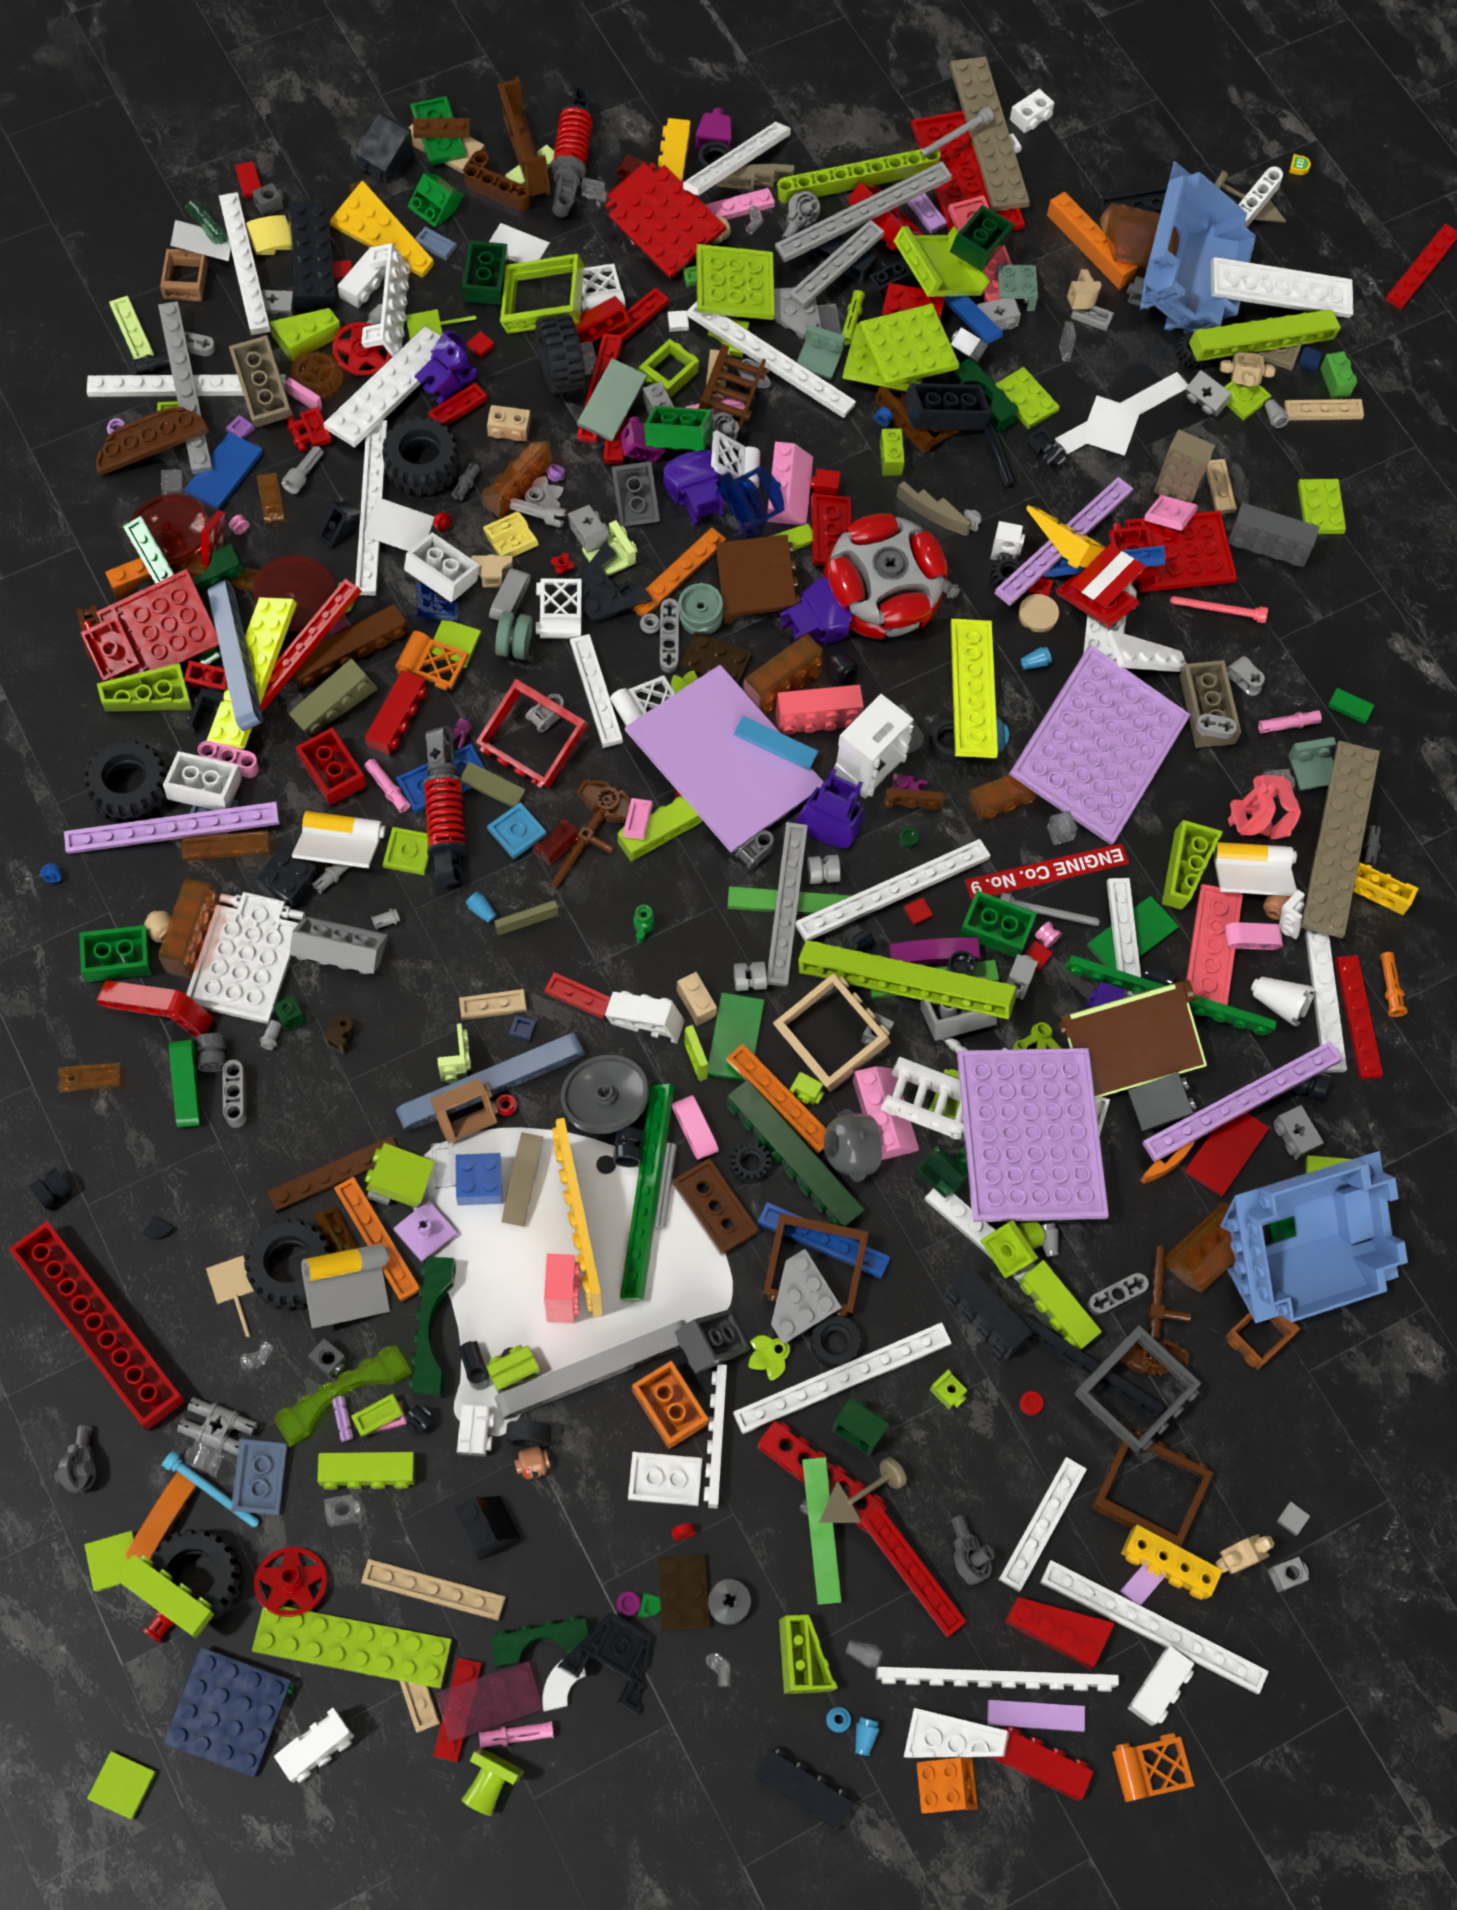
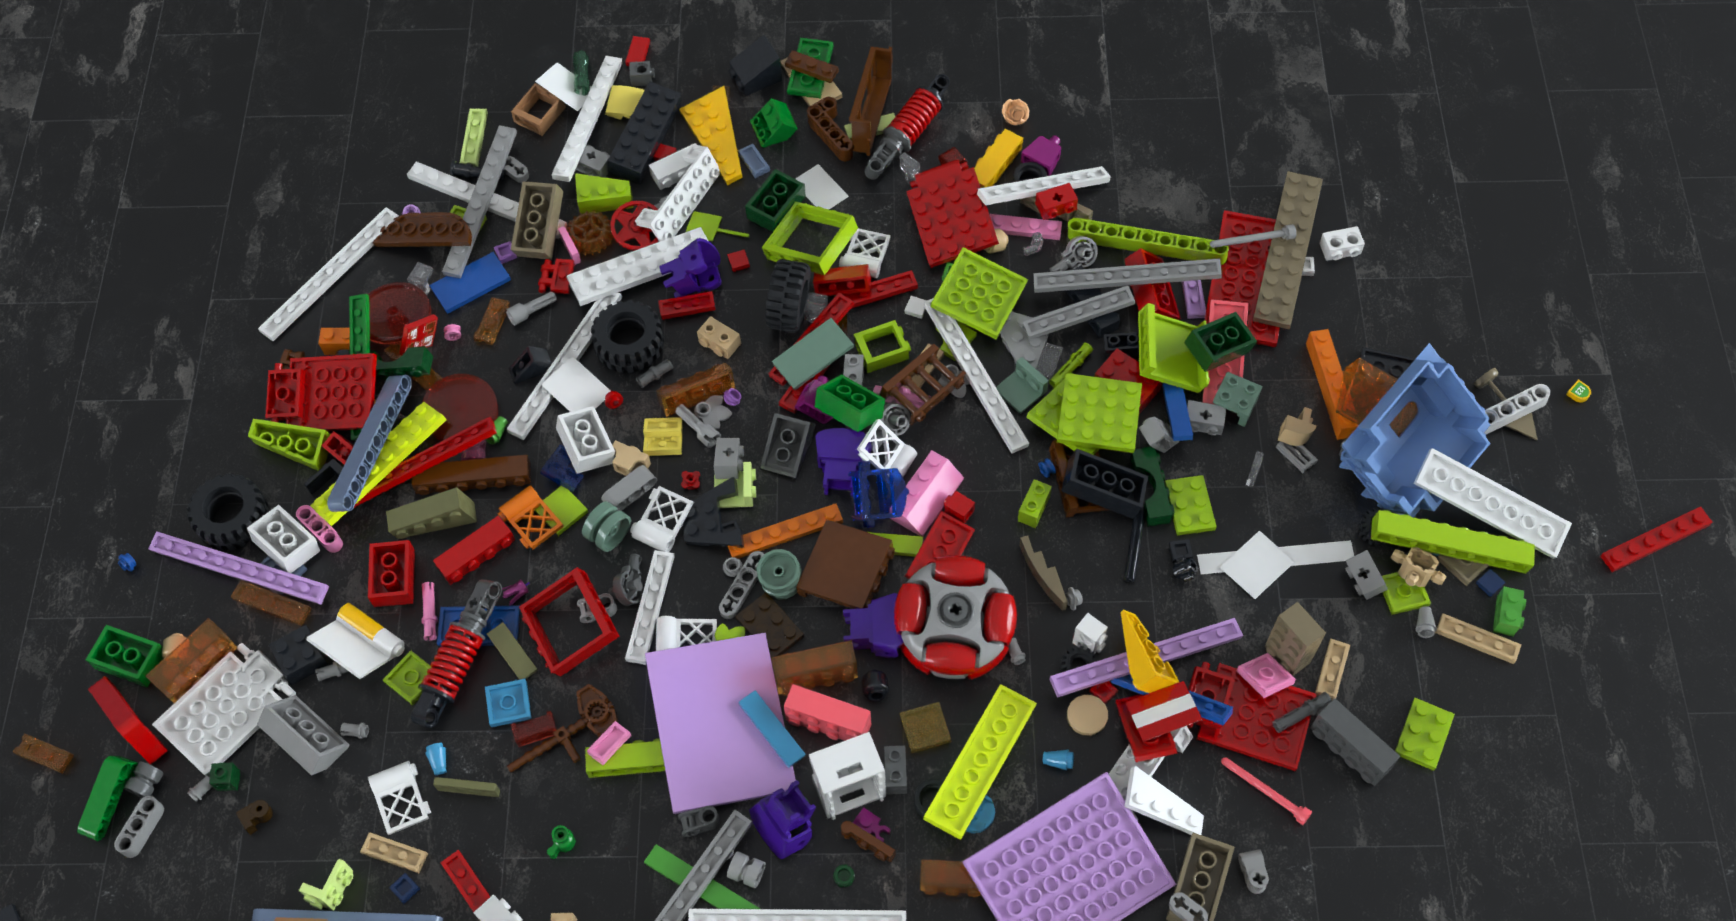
camera: 35 degrees right, 5 degrees down
none -> white plate [258,207,398,341]
none -> white piece [368,761,431,835]
none -> dark grey pin [608,554,643,606]
none -> clear yellow plate [900,702,951,753]
none -> light nougat hair [1002,99,1030,125]
none -> red brick [1035,182,1078,220]
none -> dark grey pin [1272,692,1331,733]

